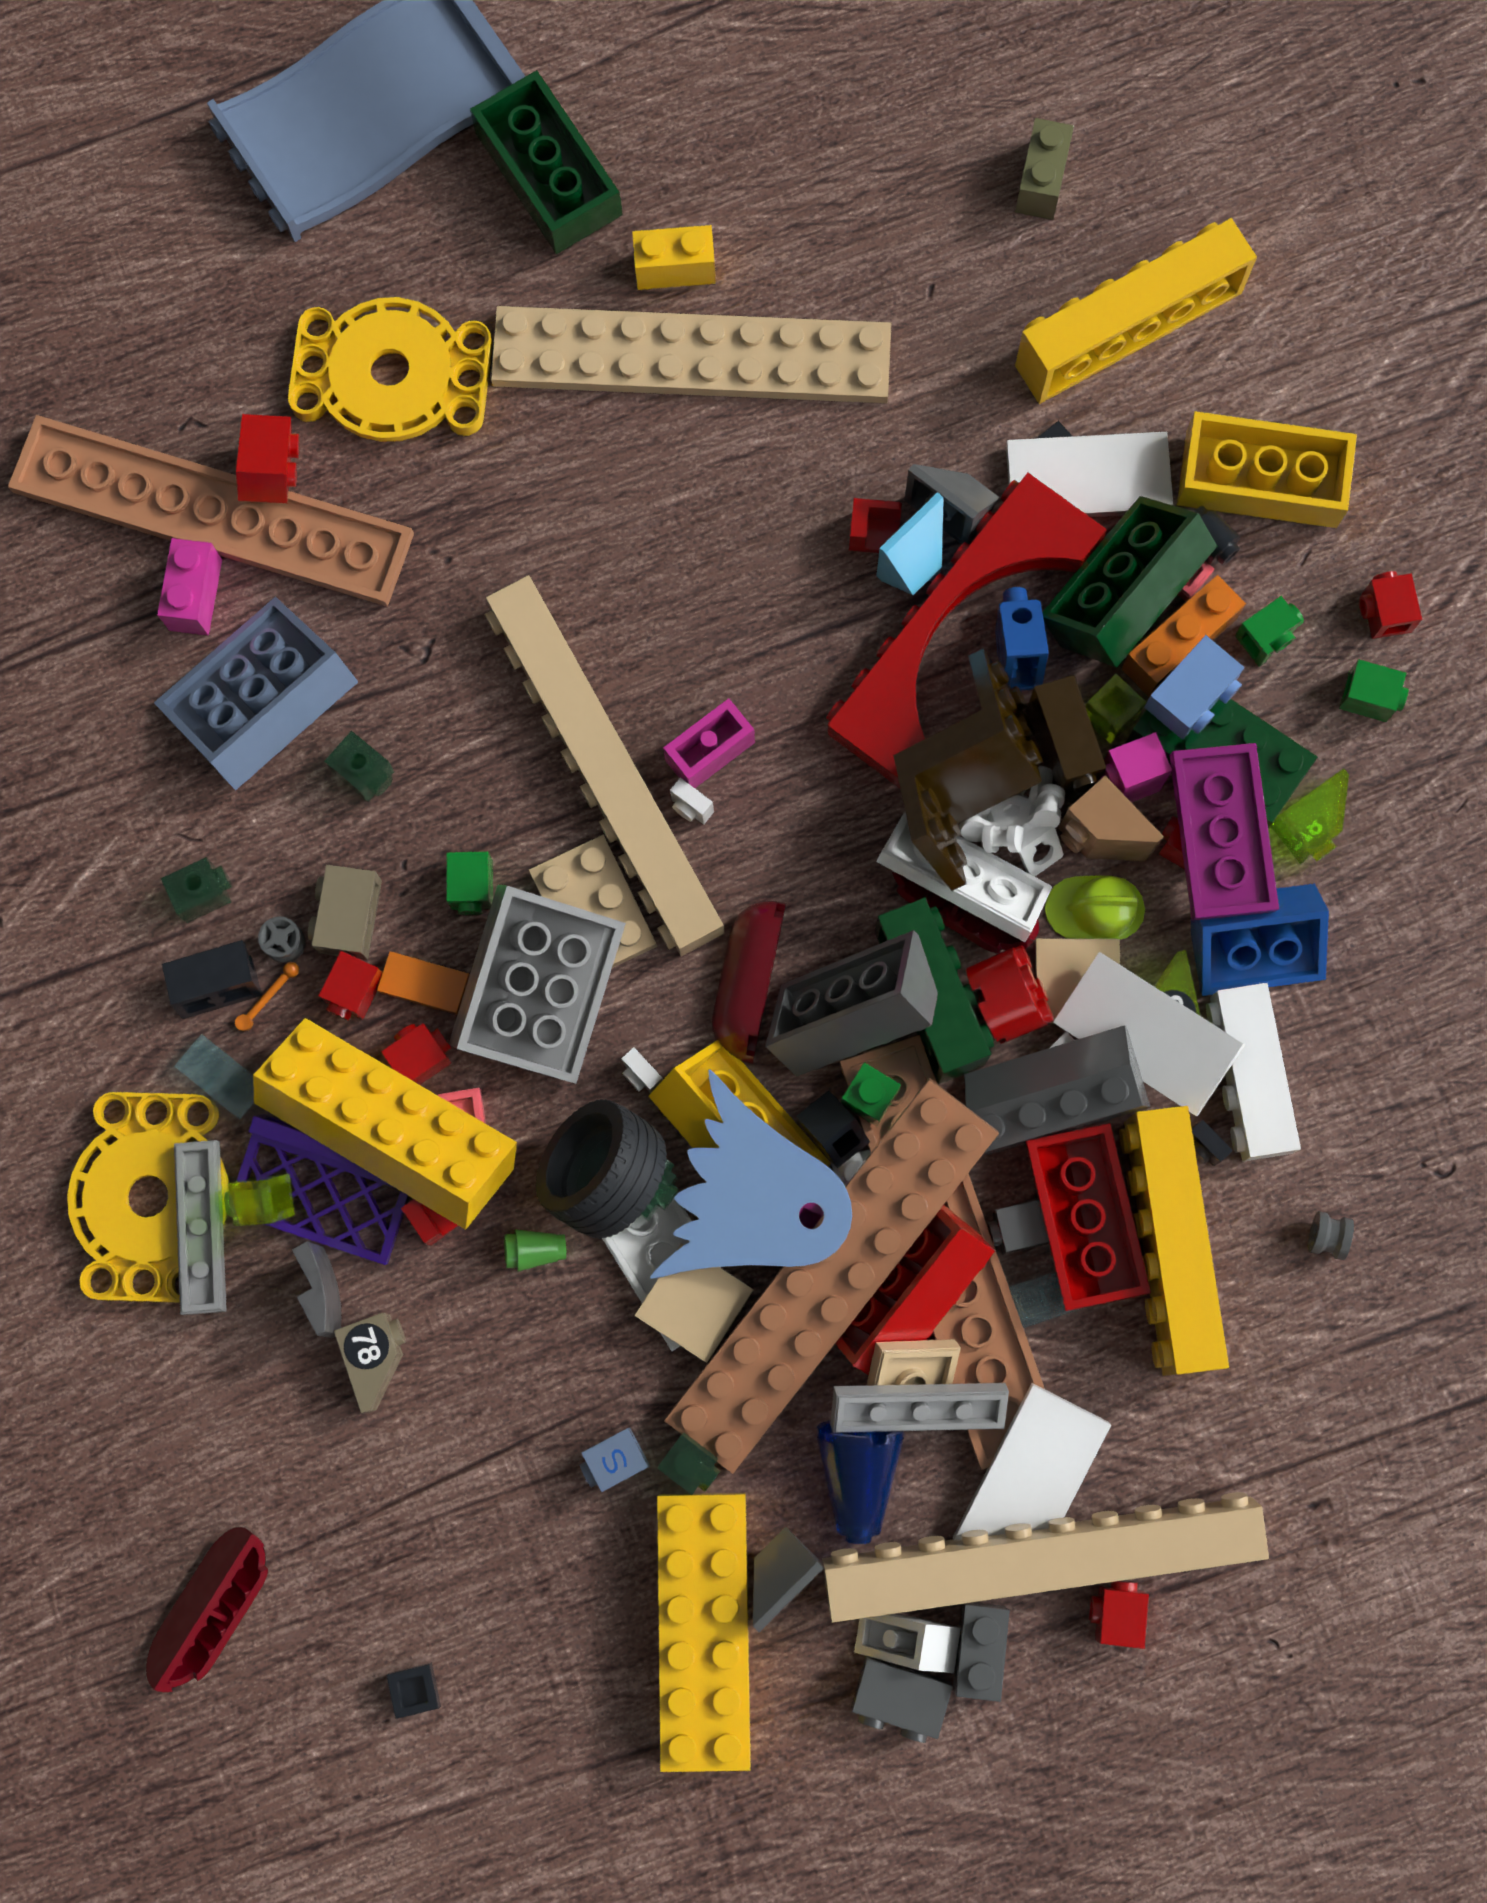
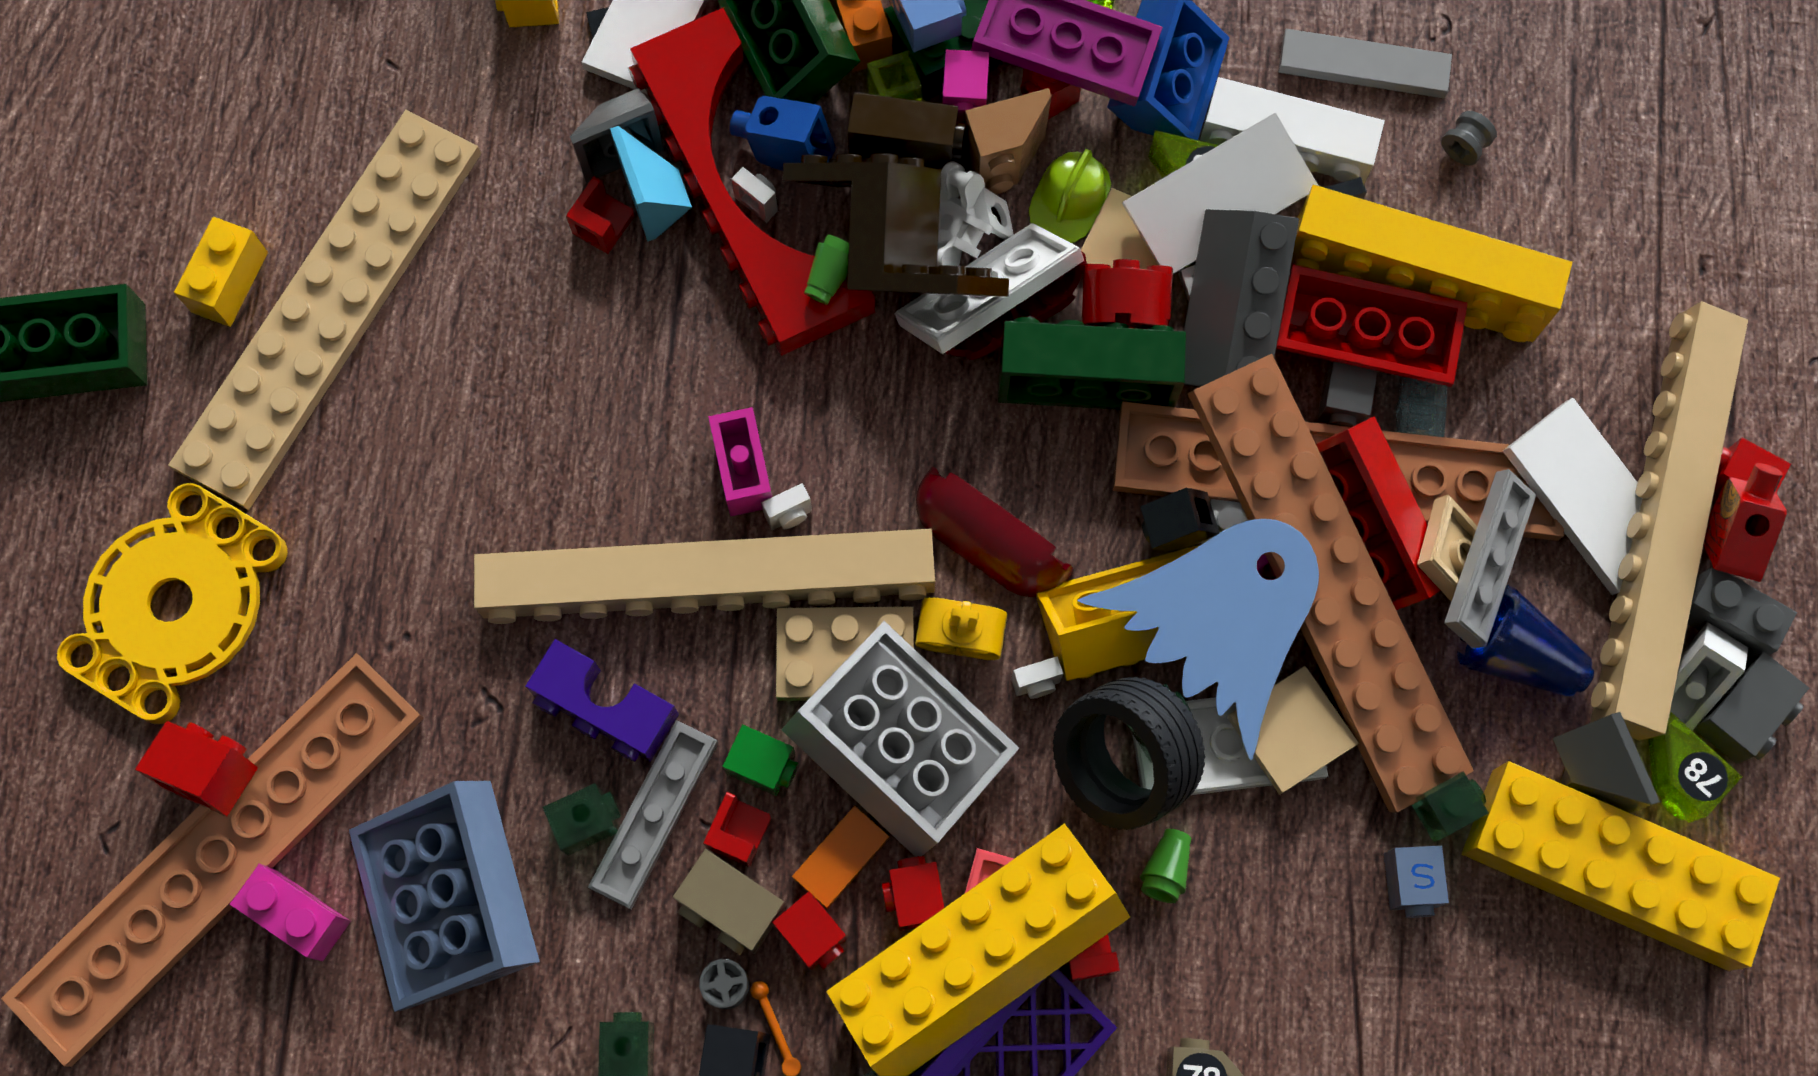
camera: 70 degrees left, 5 degrees down
dark grey slope [765,930,938,1076] -> none
green brick [841,1062,901,1127] -> none
none -> dark purple arch [525,639,679,762]
none -> light grey tile [588,720,718,910]
none -> red panel [703,792,771,868]
none -> white plate [731,167,778,223]
none -> bright green cone [804,235,849,305]
none -> yellow beam [915,598,1007,660]
none -> light grey tile [1278,29,1452,98]
none -> clear neon green slope [1648,712,1742,823]
none -> red torso [1703,463,1787,582]

